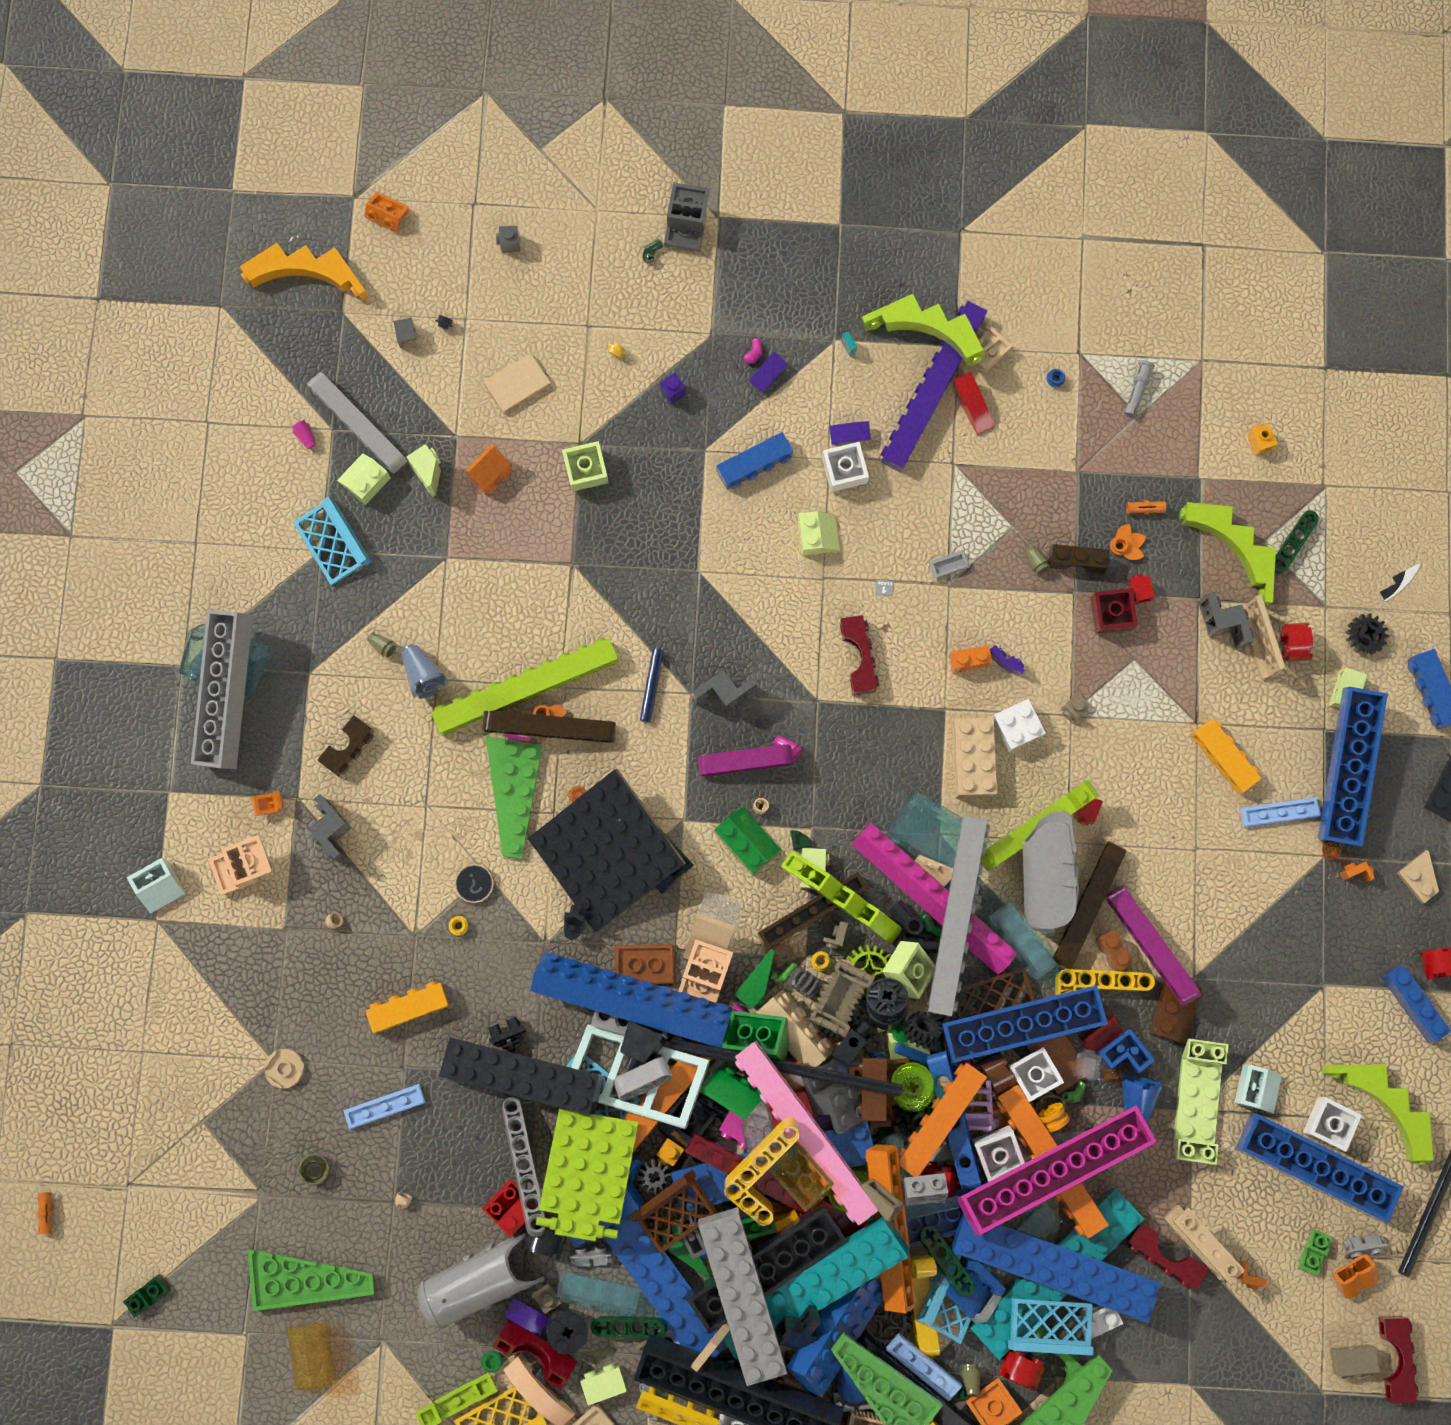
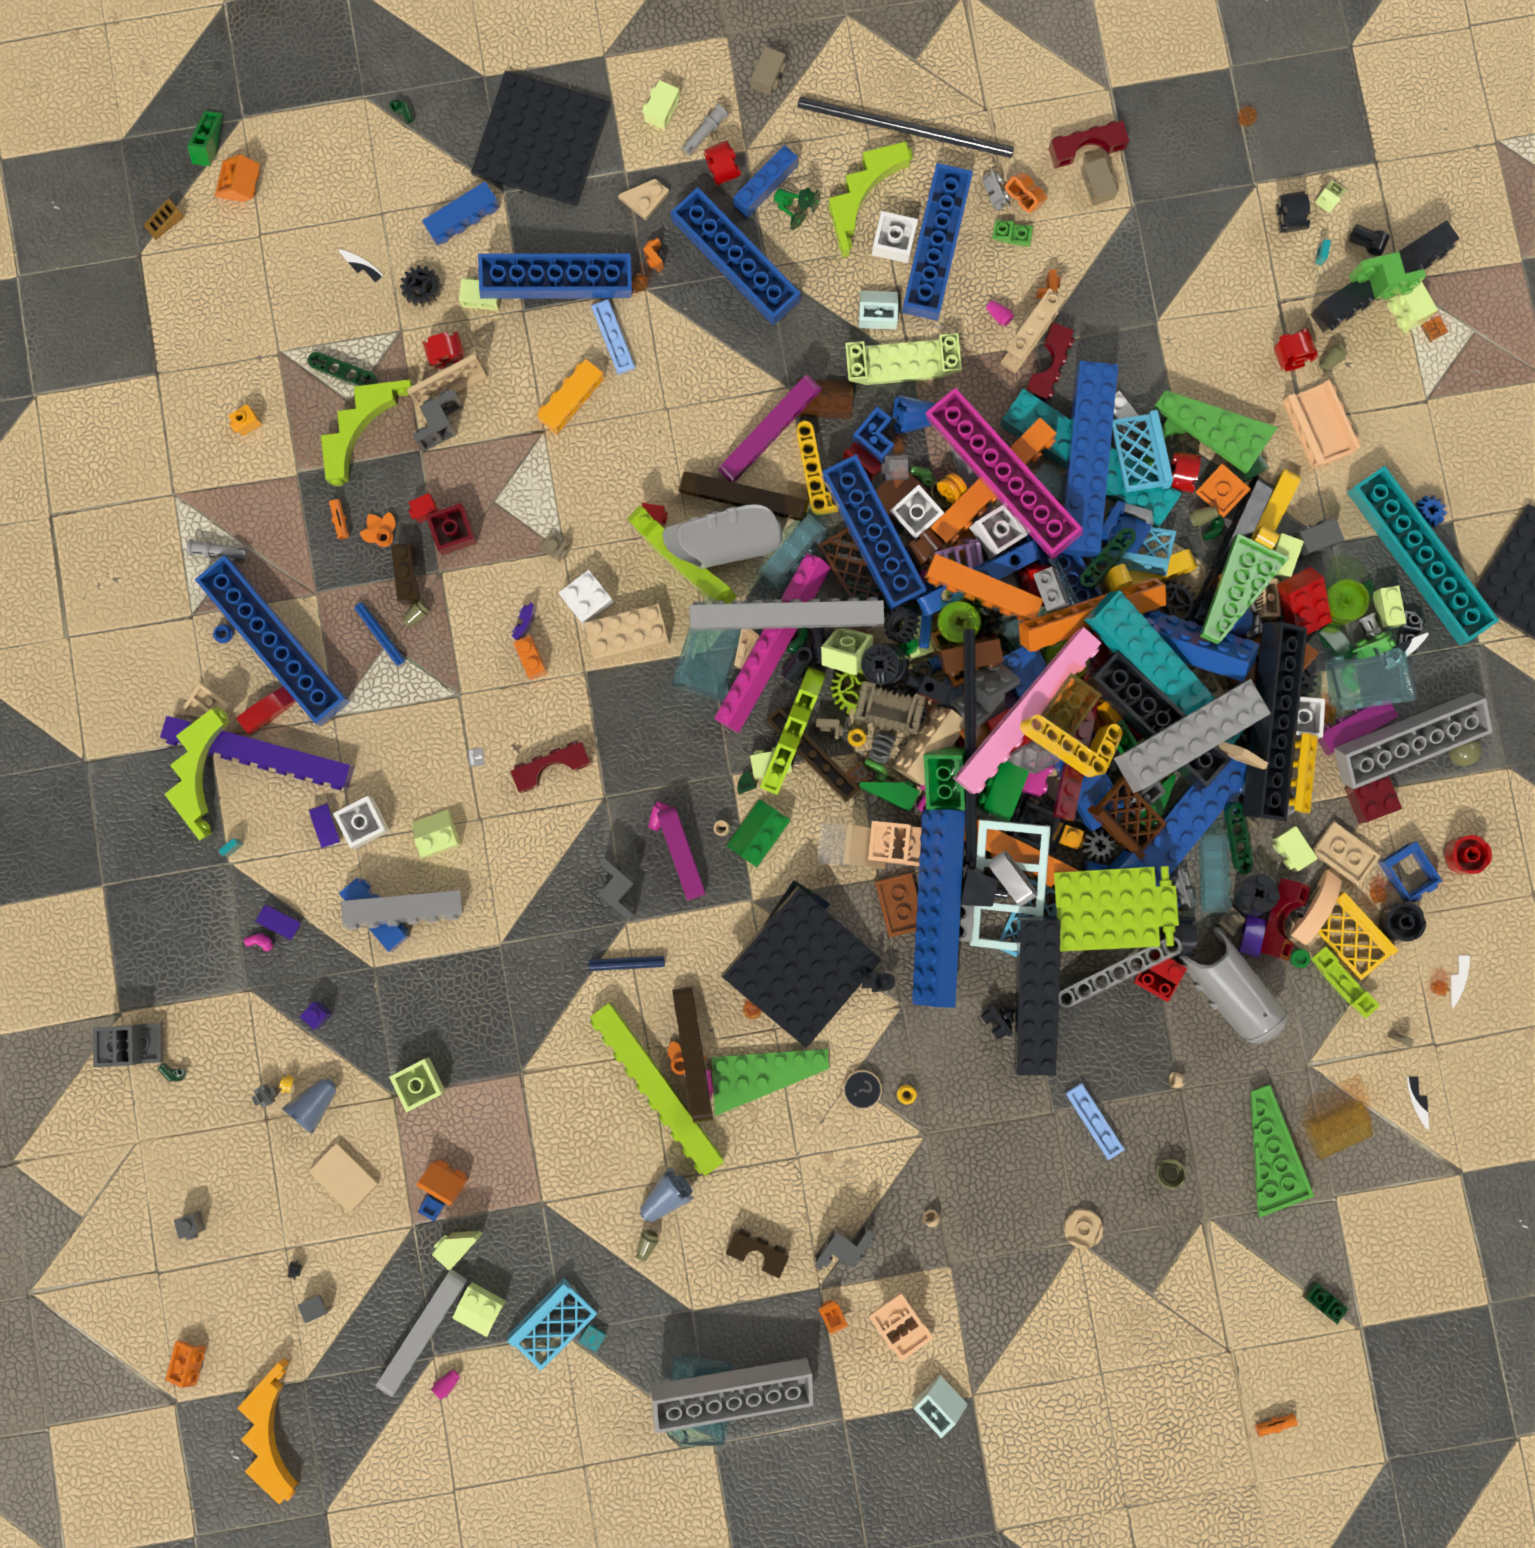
camera: 95 degrees left, 5 degrees up
light orange brick [365,981,450,1034] -> none
black brick [775,1304,821,1348] -> none
dark tan slope [861,1178,904,1222] -> none
light blue tile [886,1333,962,1401] -> none
light grey tile [928,550,970,579] -> none
dark orange brick [1096,930,1133,972] -> none
none -> blue brick [195,555,350,726]
none -> dark grey gear [251,1084,278,1108]
none -> sand blue cone [282,1078,337,1134]
none -> light grey brick [341,890,462,930]
none -> blue axle [354,602,405,666]
none -> blue tile [418,1194,446,1222]
none -> teal tile [579,1324,606,1352]
none -> blue brick [670,187,801,326]
none -> plant [774,187,820,230]
none -> dark pink cone [986,300,1014,327]

